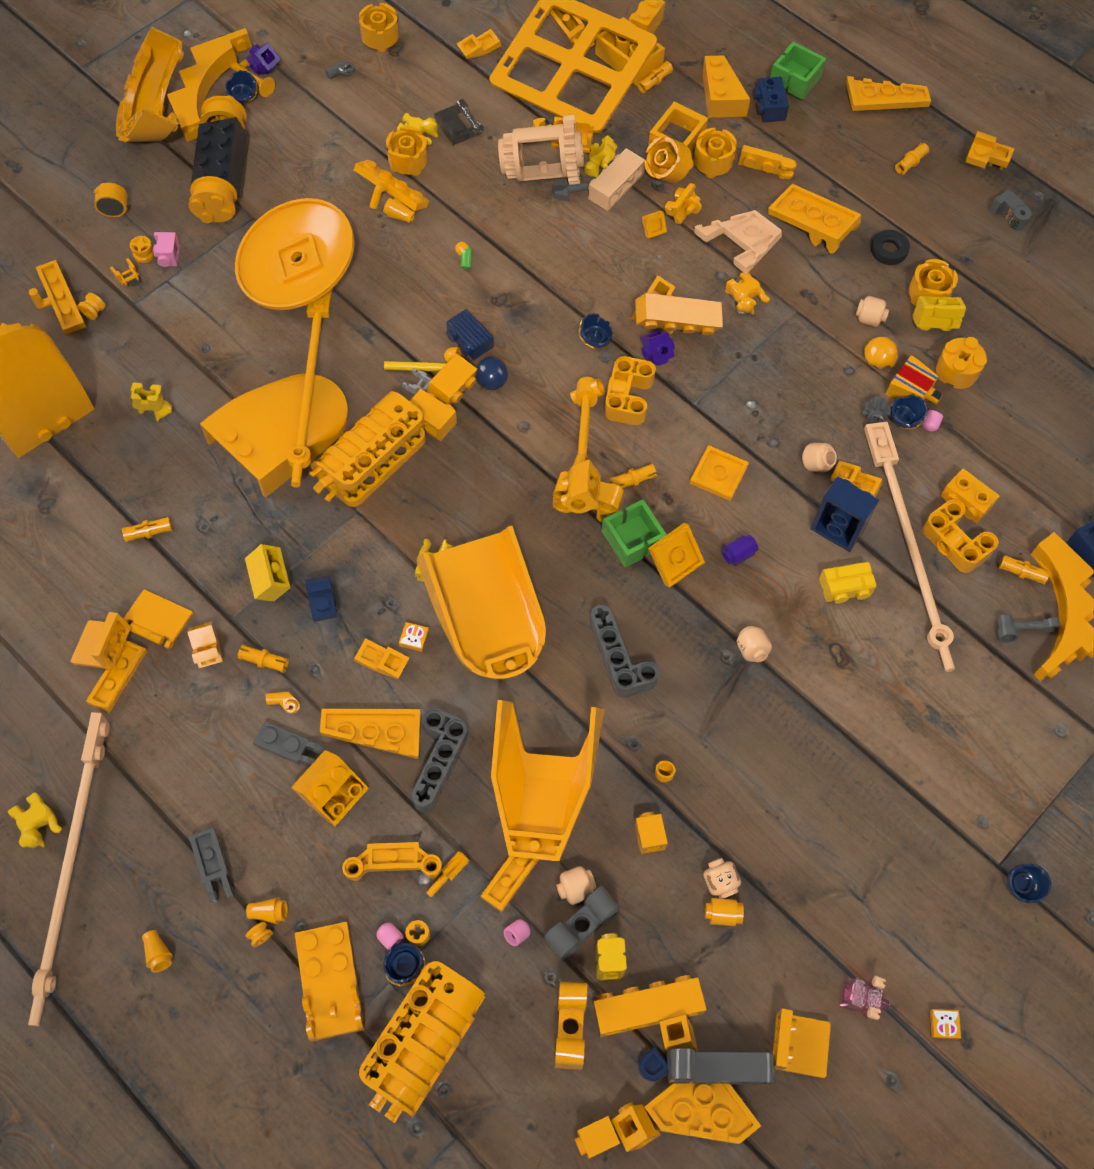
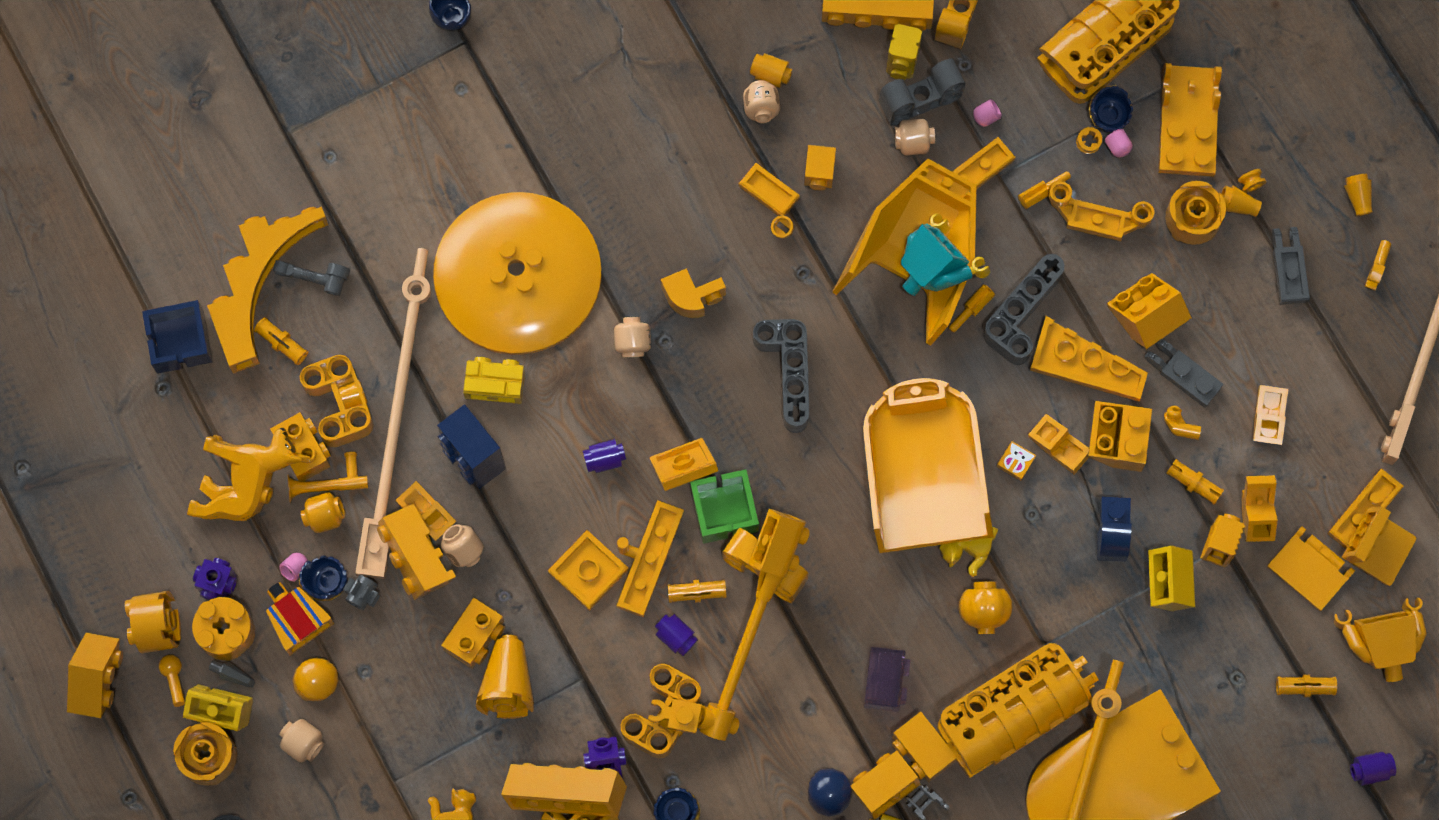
camera: 160 degrees left, 10 degrees up
none -> light orange brick [67,633,123,718]
none -> light orange brick [125,591,181,654]
none -> light orange bar [158,655,185,707]
none -> light orange animal [187,428,310,521]
none -> dark purple brick [193,558,237,600]
none -> dark grey bar [209,660,255,688]
none -> light orange piece [287,452,368,504]
none -> light orange head [301,493,345,533]
none -> light orange wedge [377,504,456,600]
none -> light orange dish [433,192,601,355]
none -> light orange brick [441,598,505,669]
none -> light orange cone [475,635,534,719]
none -> light orange plate [616,500,684,618]
none -> light orange plate [648,699,702,734]
none -> dark purple brick [655,614,698,656]
none -> light orange brick [661,268,726,318]
none -> light orange tile [739,163,800,216]
none -> clear purple brick [864,647,910,712]
none -> teal torso [901,214,990,296]
none -> light orange axle [949,284,995,333]
none -> light orange plant [959,582,1013,634]
none -> light orange slope [1088,401,1152,472]
none -> light orange brick [1165,181,1226,245]
none -> light orange brick [1200,514,1245,567]
none -> slope [1253,385,1288,445]
none -> light orange torso [1334,597,1427,682]
none -> dark purple brick [1350,752,1396,786]
none -> light orange bar [1365,240,1391,290]

